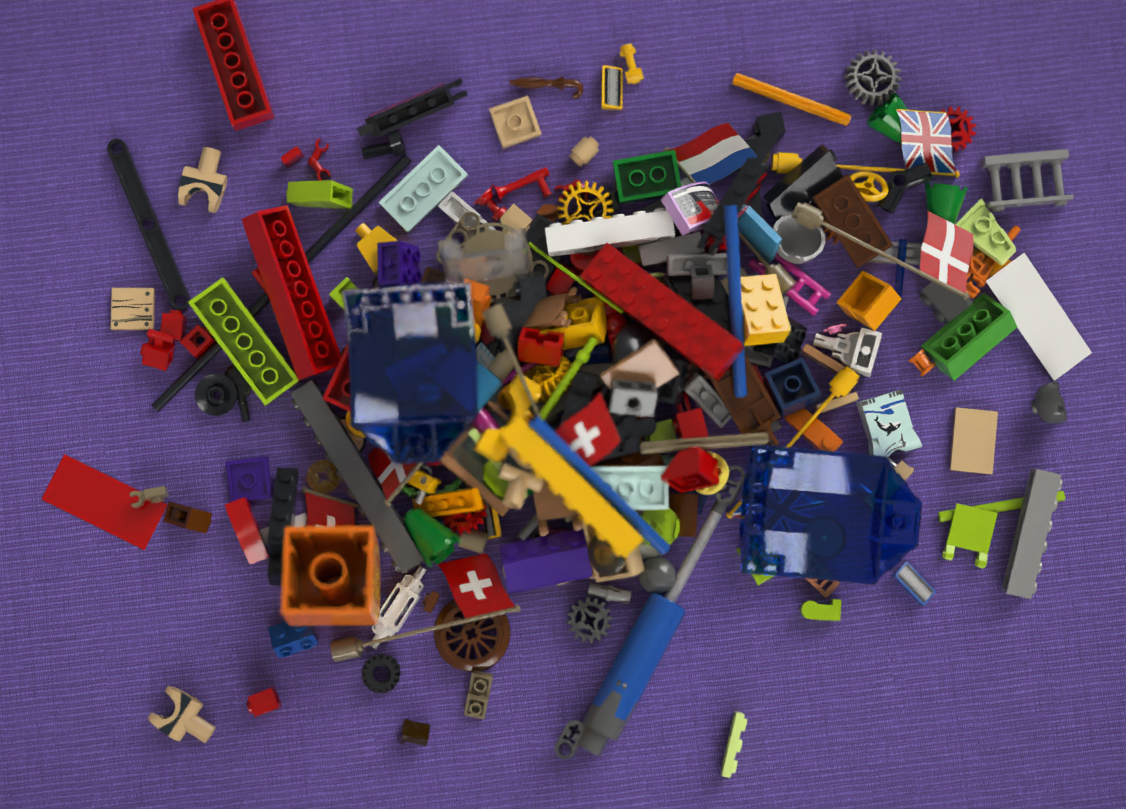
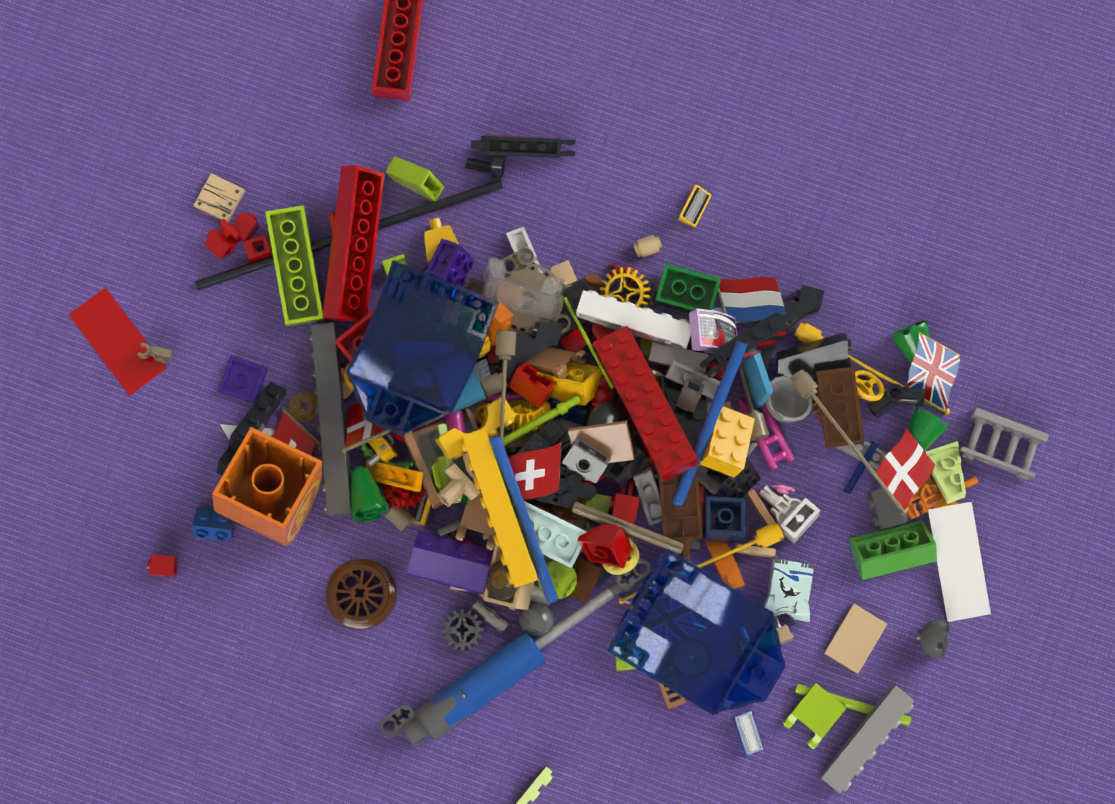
camera: 25 degrees right, 5 degrees down
black beam [107,139,191,311] -> none
tan connector [148,686,216,743] -> none
reddish brown slope [163,501,213,534] -> none
tan connector [178,147,227,213] -> none
black dish [195,374,237,416] -> none
black piece [225,364,252,422] -> none
red slope [225,497,270,565] -> none
red tile [280,146,304,168] -> none
red arm [308,138,331,181] -> none
flag [330,553,520,662] -> none
black tyre [361,654,401,693] -> none
white piece [370,565,427,650] -> none
light aqua plate [379,145,468,233] -> none
dark brown tile [398,719,430,746] -> none
reddish brown plate [422,590,441,614] -> none
dark tan slope [464,670,494,720] -> none
red piece [473,186,507,222] -> none
tan tile [489,96,542,149] -> none
red piece [491,167,552,204] -> none
reddish brown piece [510,76,584,99] -> none
yellow bar [620,44,644,84] -> none
light orange axle [732,73,851,126] -> none
lime leg [799,599,841,621] -> none
light orange piece [836,271,901,331] -> none
light grey gear [845,49,902,106] -> none
orange bush [908,349,936,376] -> none
red gear [940,106,976,153] -> none

